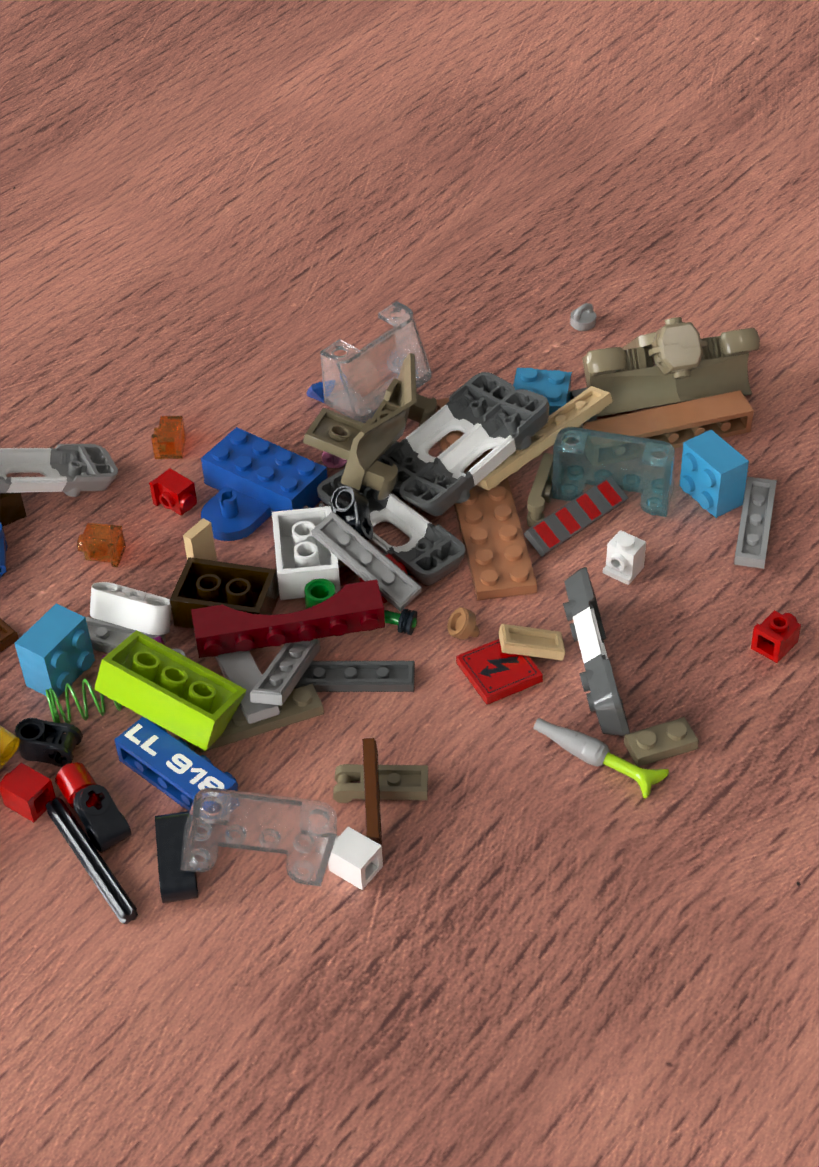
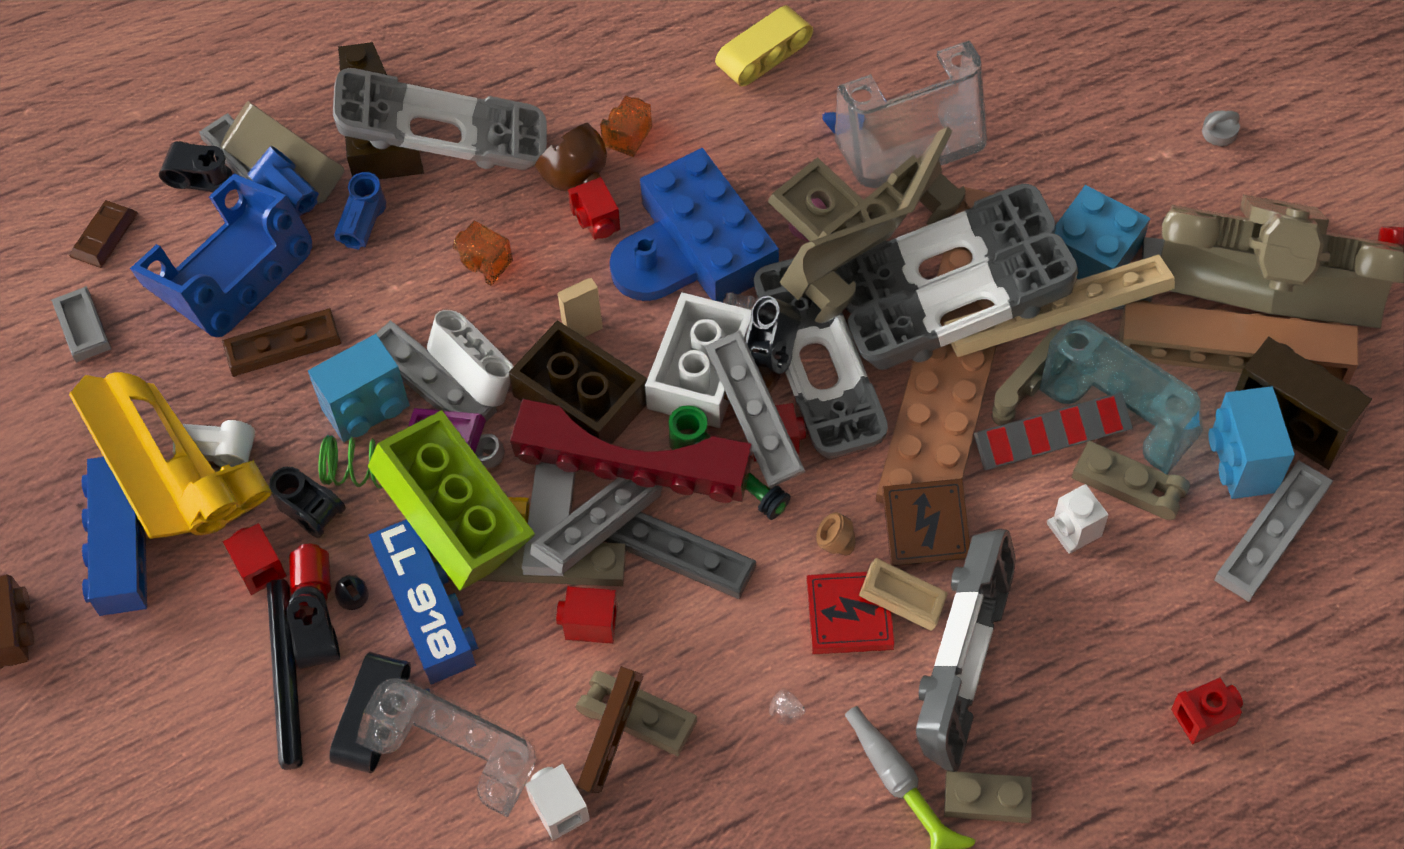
camera: 25 degrees right, 15 degrees up
none -> black hinge [335,575,369,610]
none -> reddish brown cylinder [535,123,607,191]
none -> red brick [556,586,618,644]
none -> light yellow beam [715,5,813,87]
none -> clear hinge [769,688,806,726]
none -> reddish brown tile [882,478,970,566]
none -> dark tan plate [1071,441,1190,520]
none -> dark brown brick [1235,336,1372,470]

